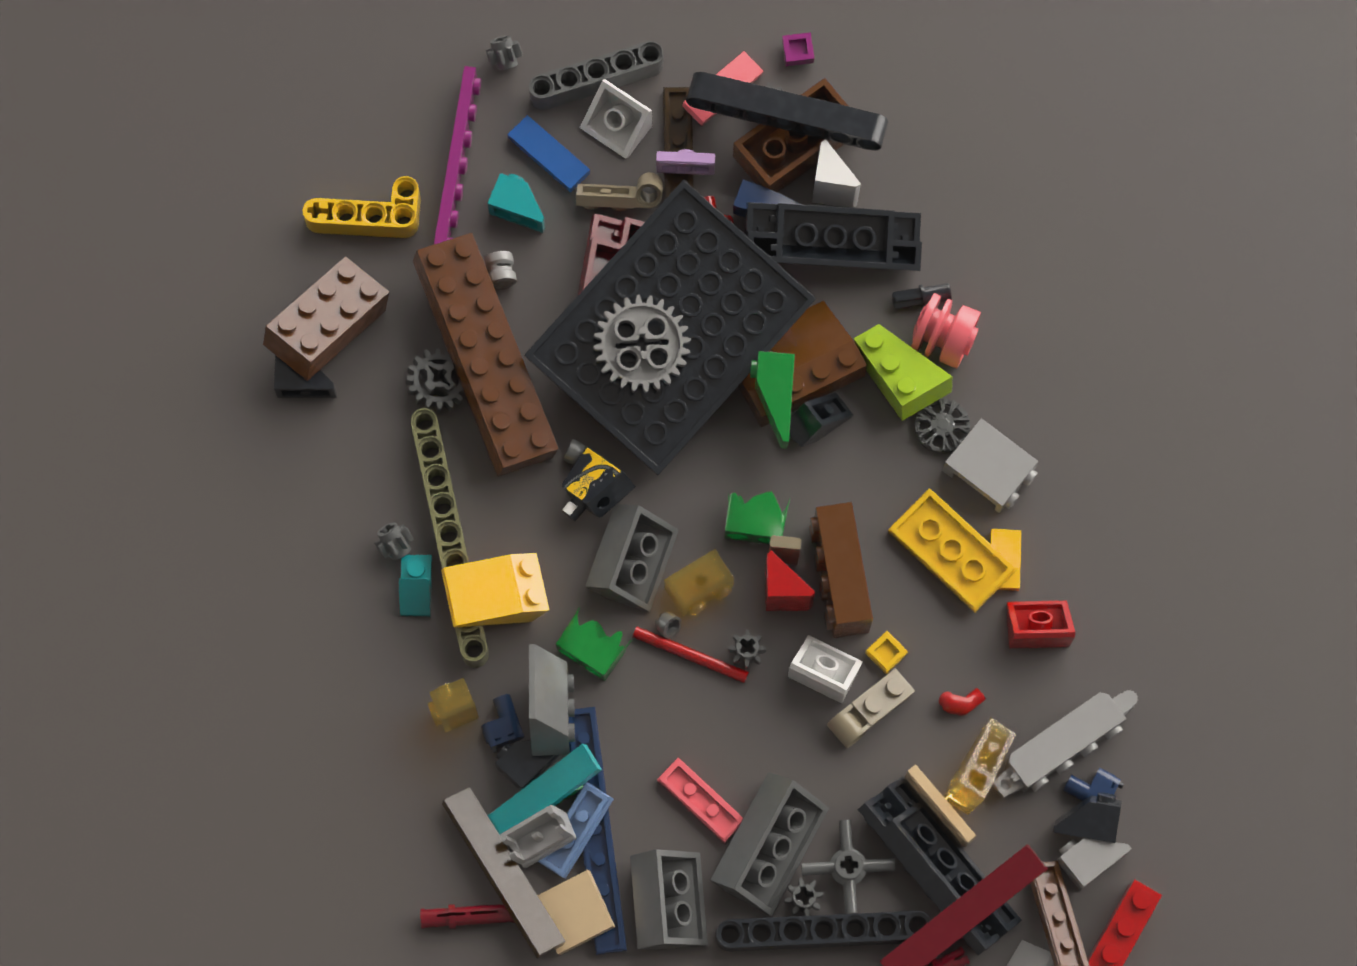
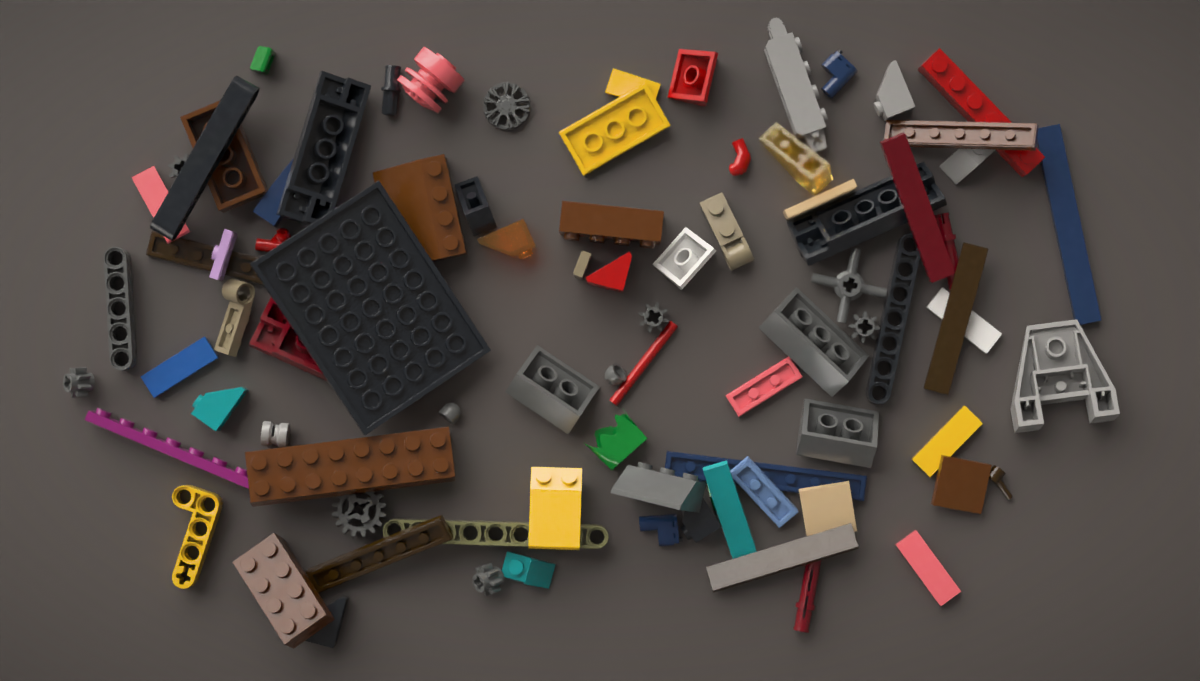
camera: 75 degrees left, 15 degrees up
clear yellow brick [427,678,479,732] -> none
light grey hinge [500,805,577,868] -> none
black torso [562,447,636,522] -> none
white slope [580,79,652,159] -> none
light grey gear [593,295,691,393] -> none
clear yellow brick [664,549,734,617] -> none
green piece [724,491,790,544] -> none
green slope [750,351,795,449] -> none
magenta plate [782,32,815,66] -> none
white slope [812,139,861,208] -> none
lime wedge [854,324,953,421] -> none
yellow tile [865,631,908,674] -> none
light grey panel [942,418,1038,513] -> none
black slope [1053,793,1122,843] -> none
none -> green slope [250,46,276,75]
none -> dark brown tile [306,515,453,593]
none -> clear orange slope [477,219,536,260]

